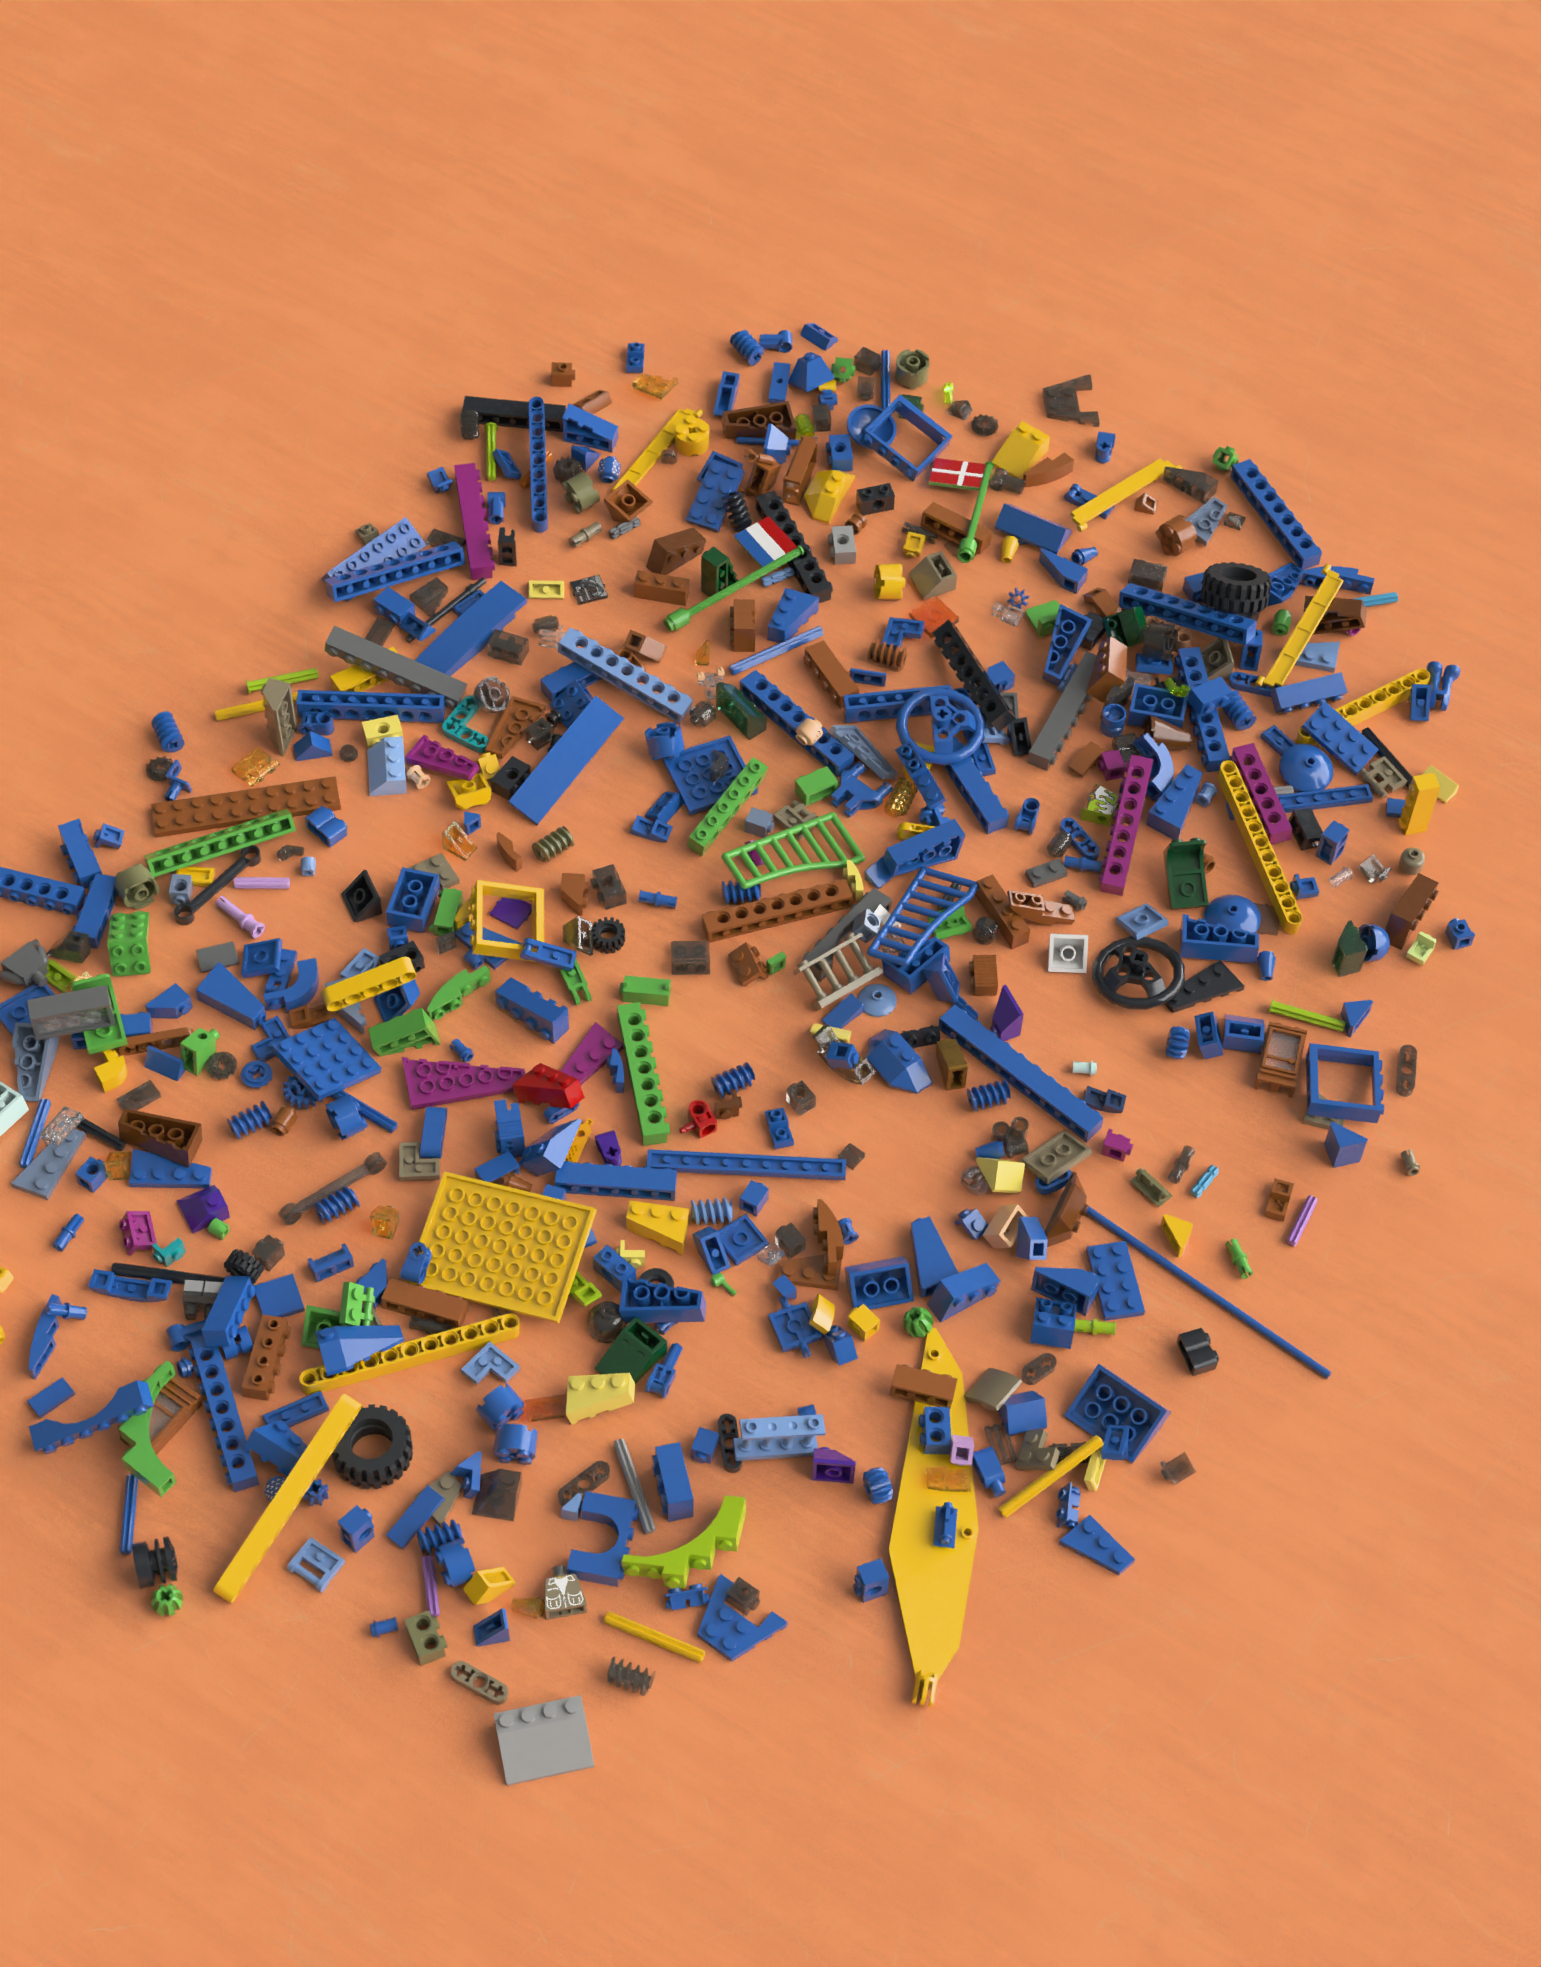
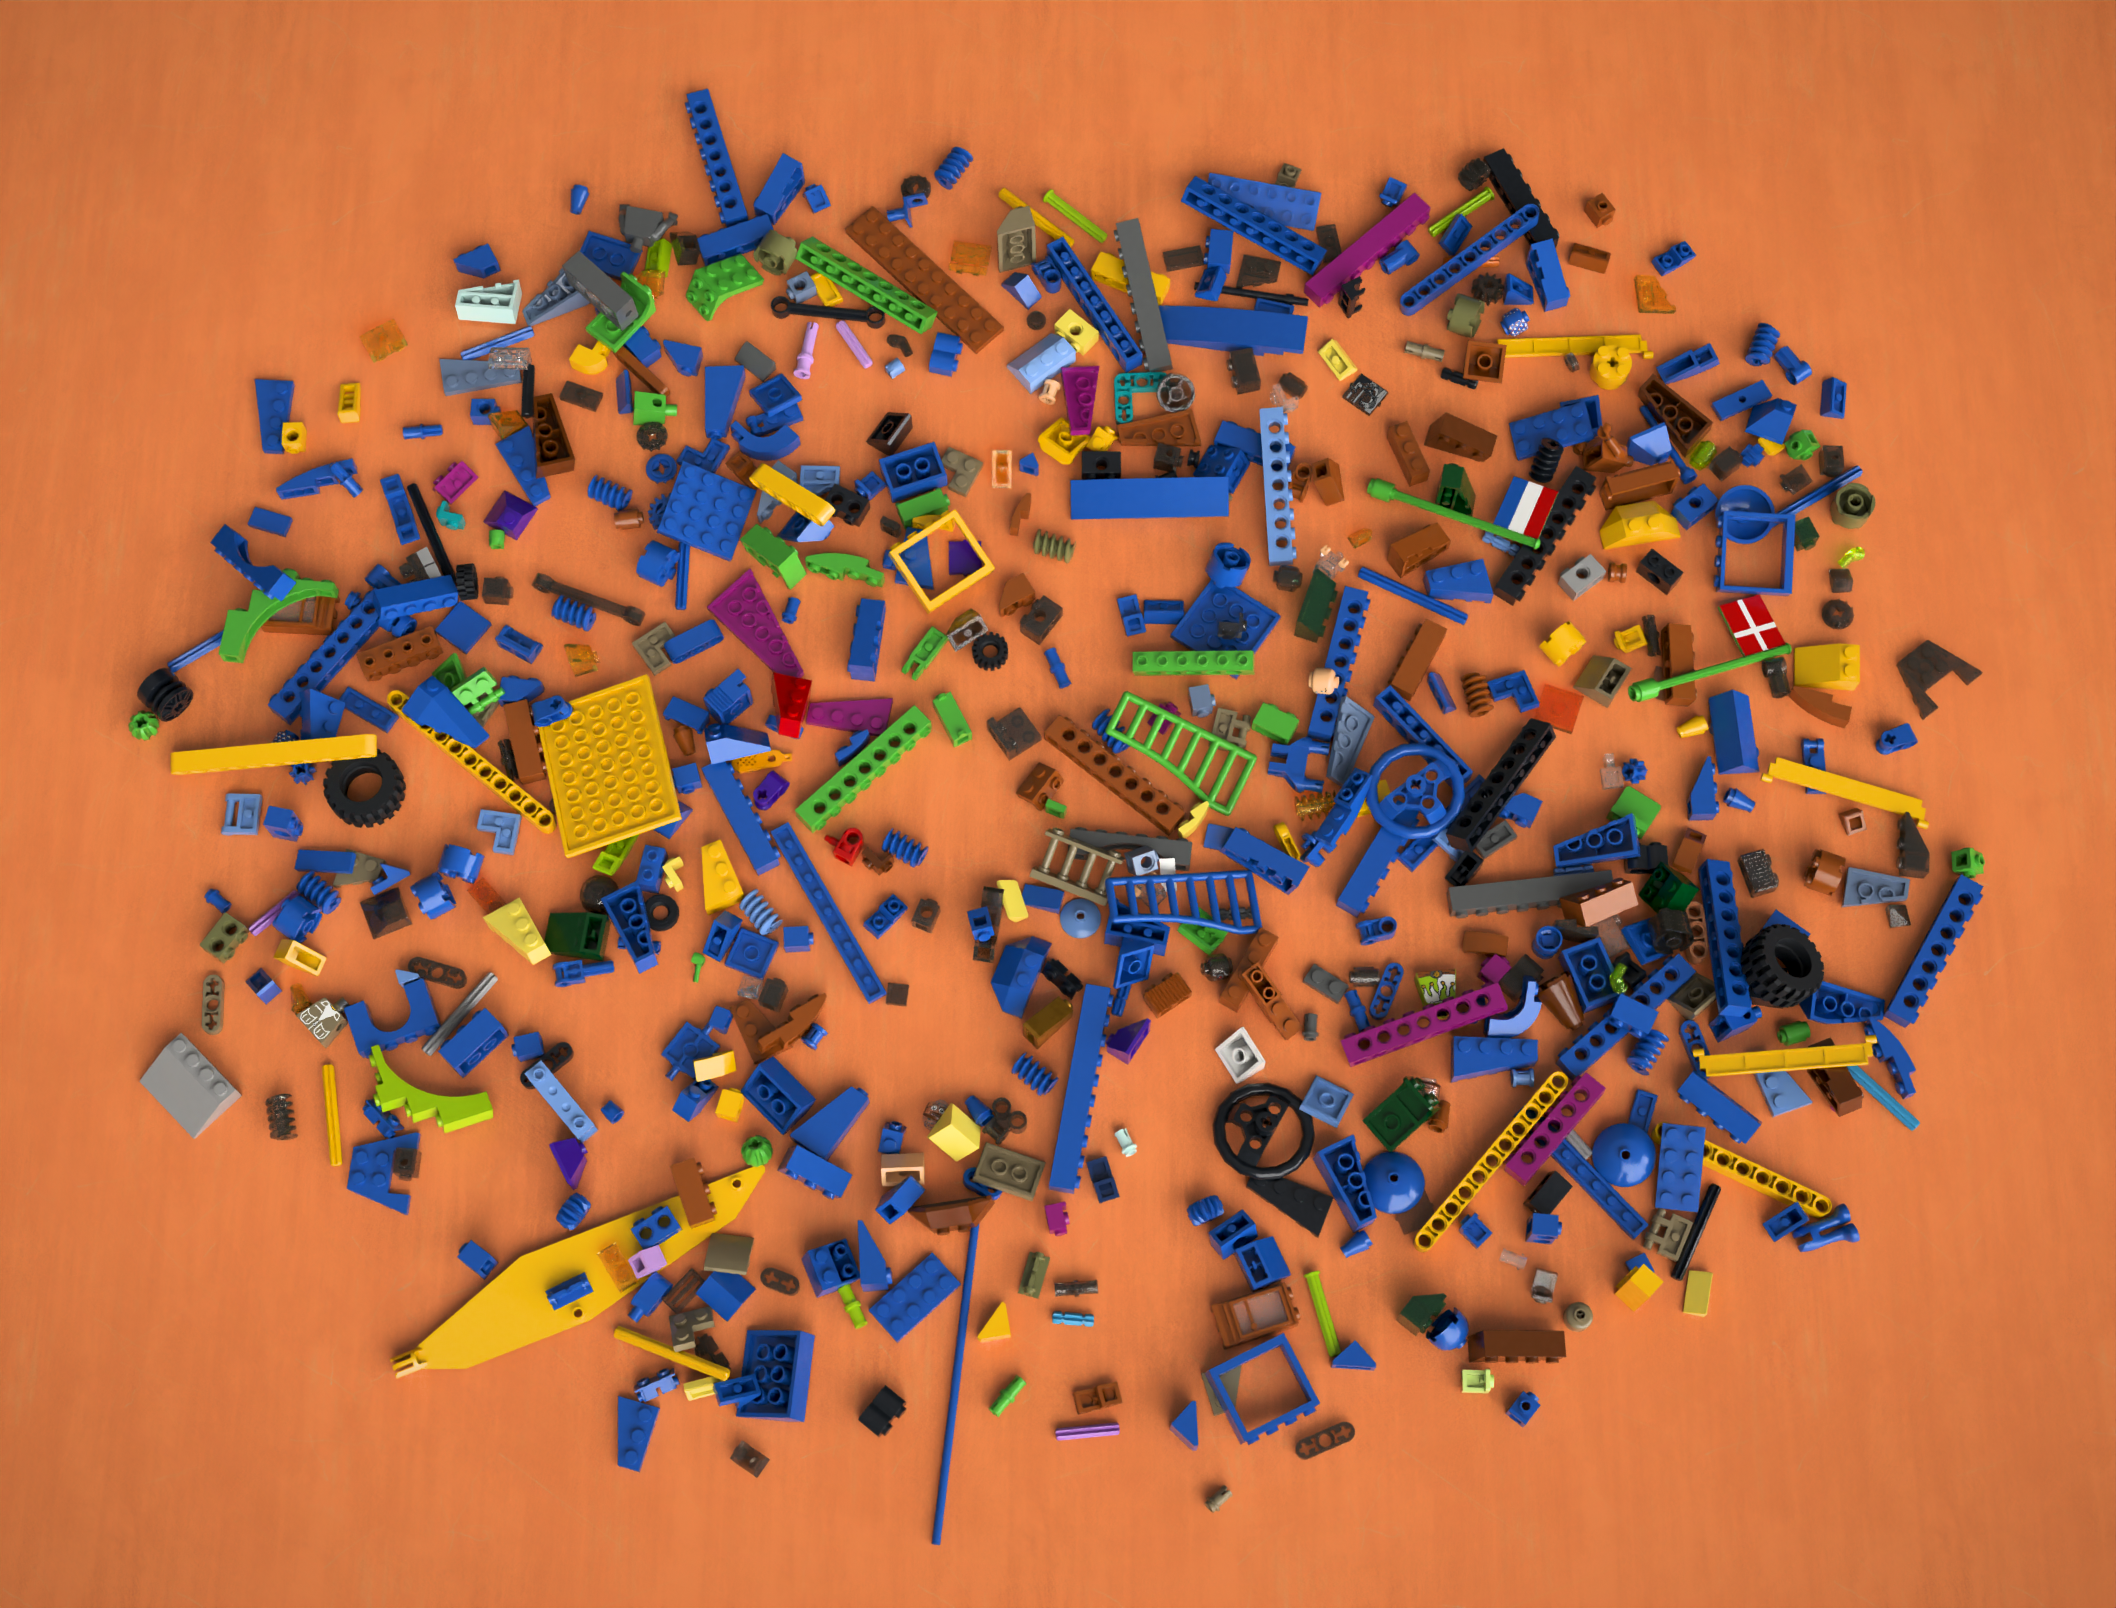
camera: 60 degrees right, 15 degrees up
blue plate [520,938,577,971] -> none

